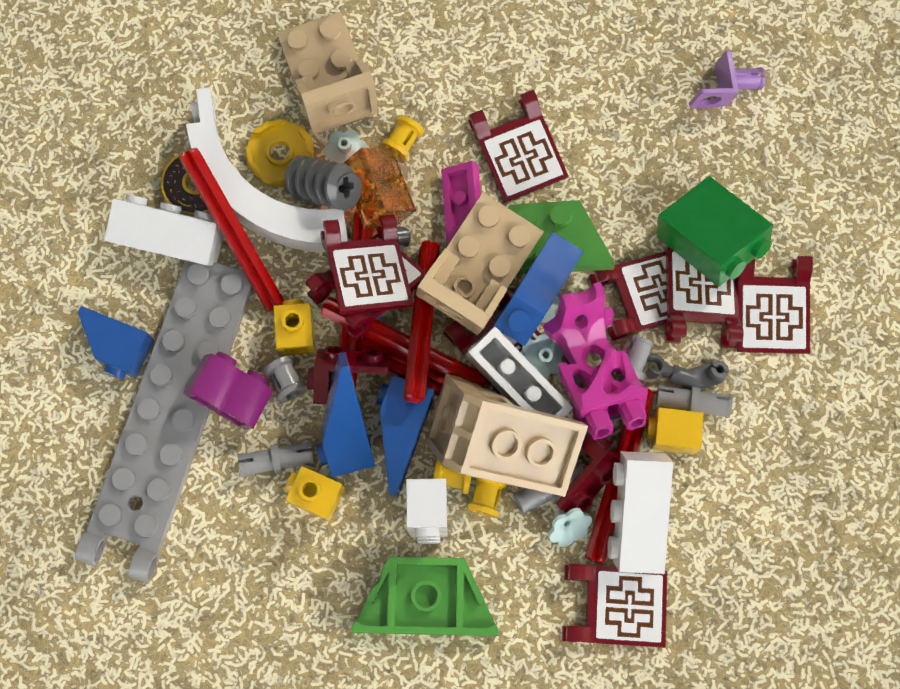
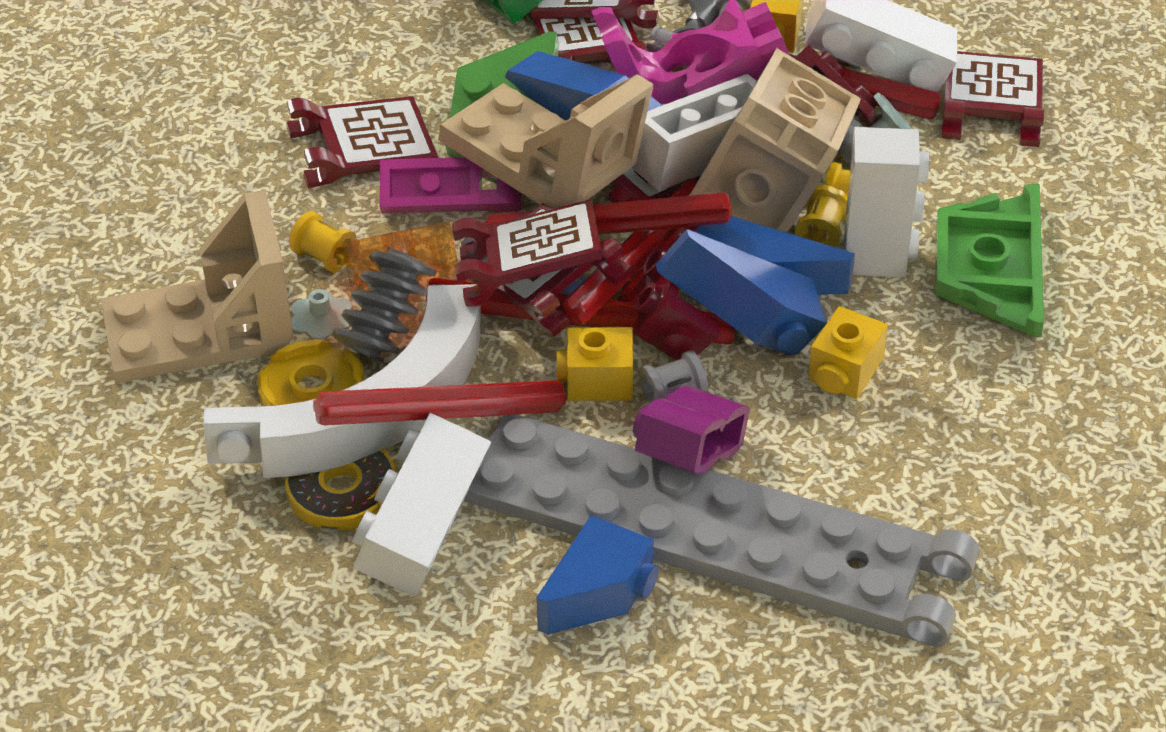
camera: 85 degrees left, 30 degrees down
light grey pin [237,441,315,477] -> none

